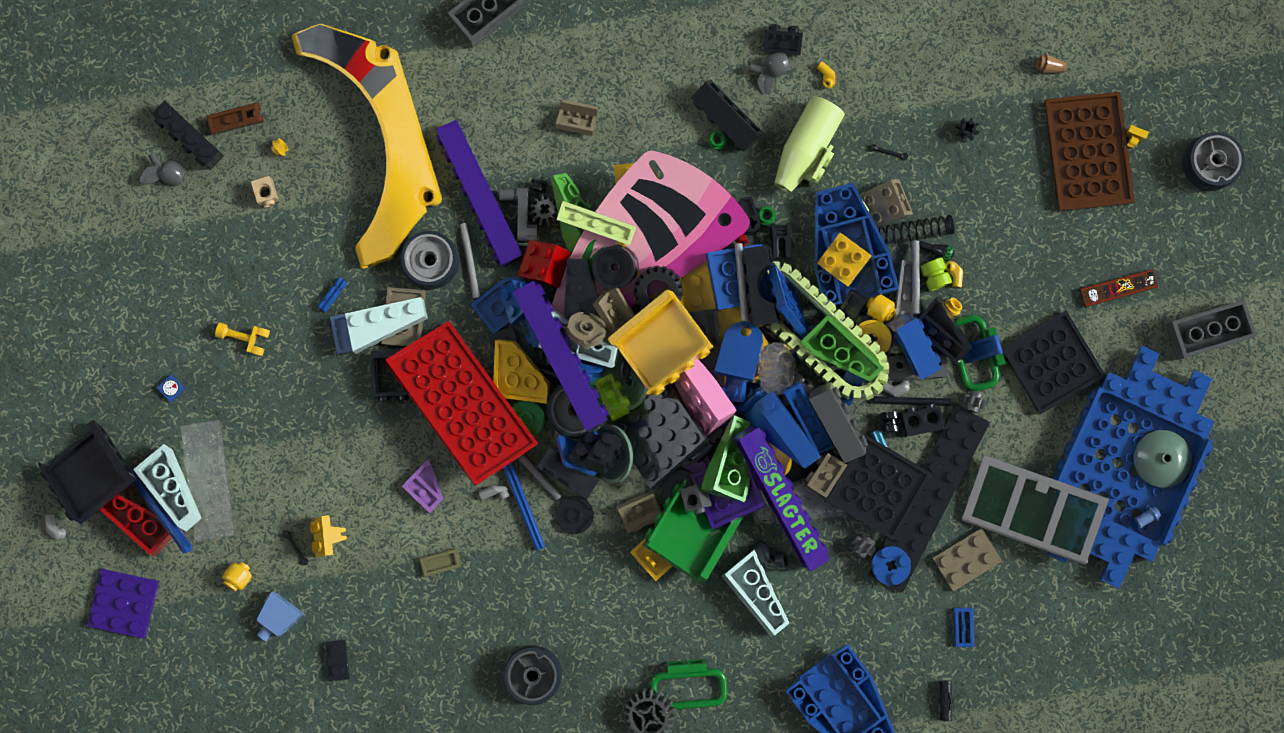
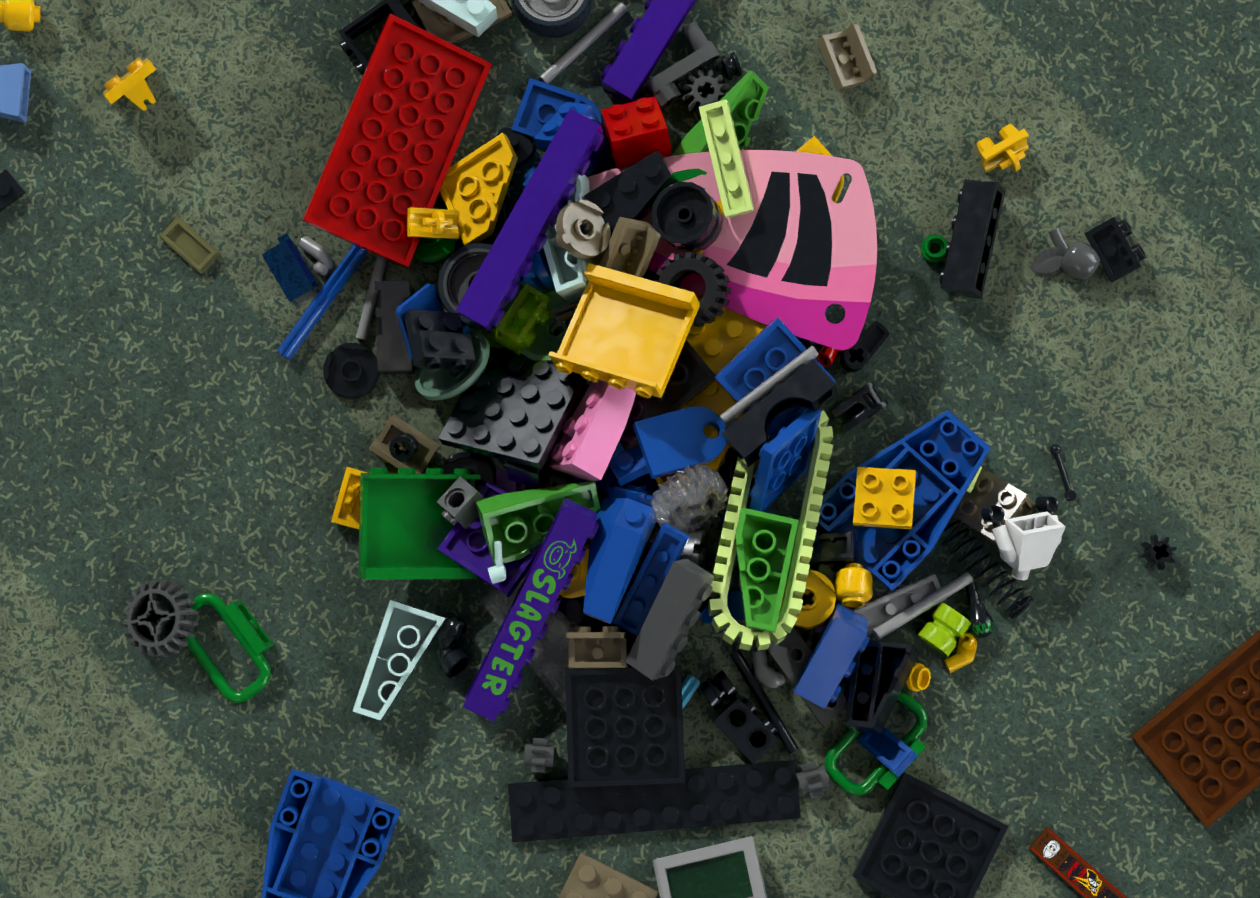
camera: 60 degrees right, 0 degrees up
black hinge [282,530,309,565] -> none
medium lavender wing [402,459,444,513] -> none
dark grey wheel [503,645,562,705] -> none
green plate [757,206,776,226] -> none
yellowish green piece [774,96,845,193] -> none
yellow arm [816,61,835,89] -> none
blue plate [871,546,911,585] -> none
none -> clear blue panel [262,233,319,302]
none -> black bush [389,433,418,461]
none -> yellow hips [407,207,459,239]
none -> light aqua hand [488,541,506,584]
none -> yellow hips [977,124,1029,174]
none -> white torso [981,497,1066,580]

